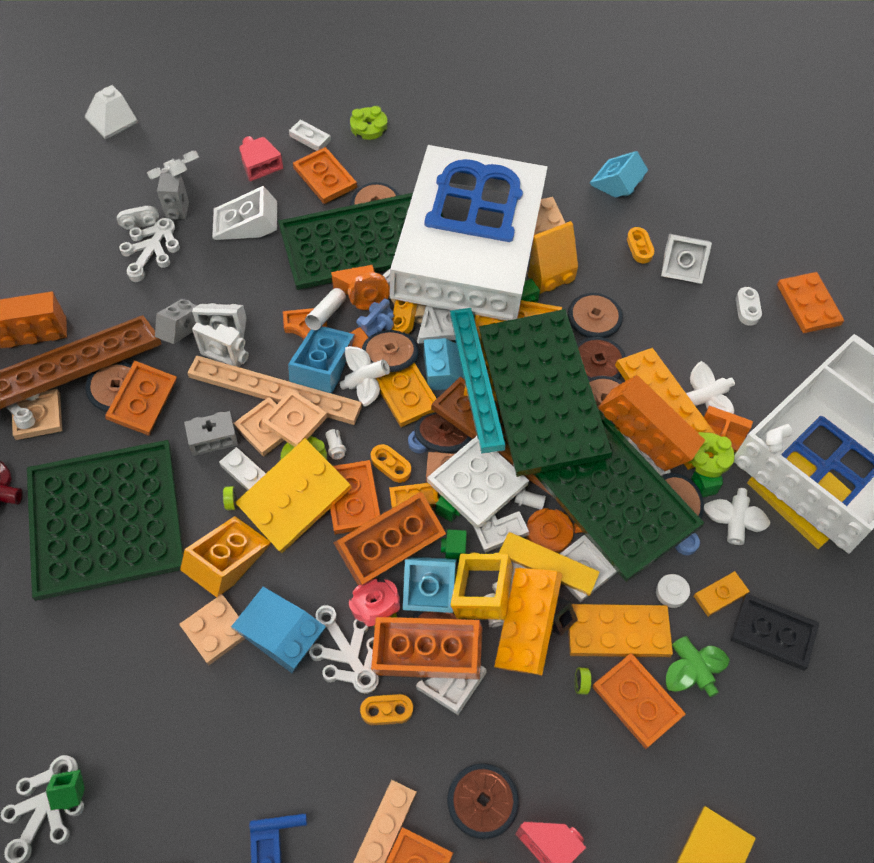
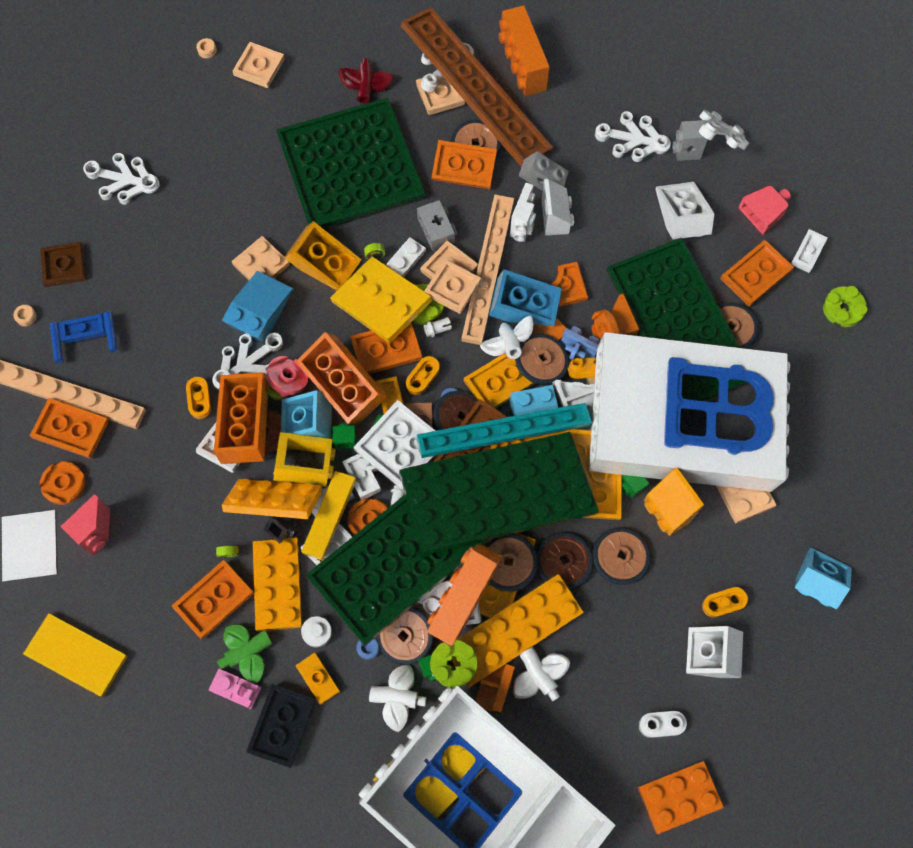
camera: 85 degrees right, 10 degrees up
green plate [46,770,85,811] -> none
white slope [85,85,138,140] -> none
white bracket [117,206,159,230] -> none
white piece [305,288,346,330] -> none
copper wheel [447,764,519,839] -> none
white arm [766,425,793,453] -> none
none -> bright pink plate [209,669,262,709]

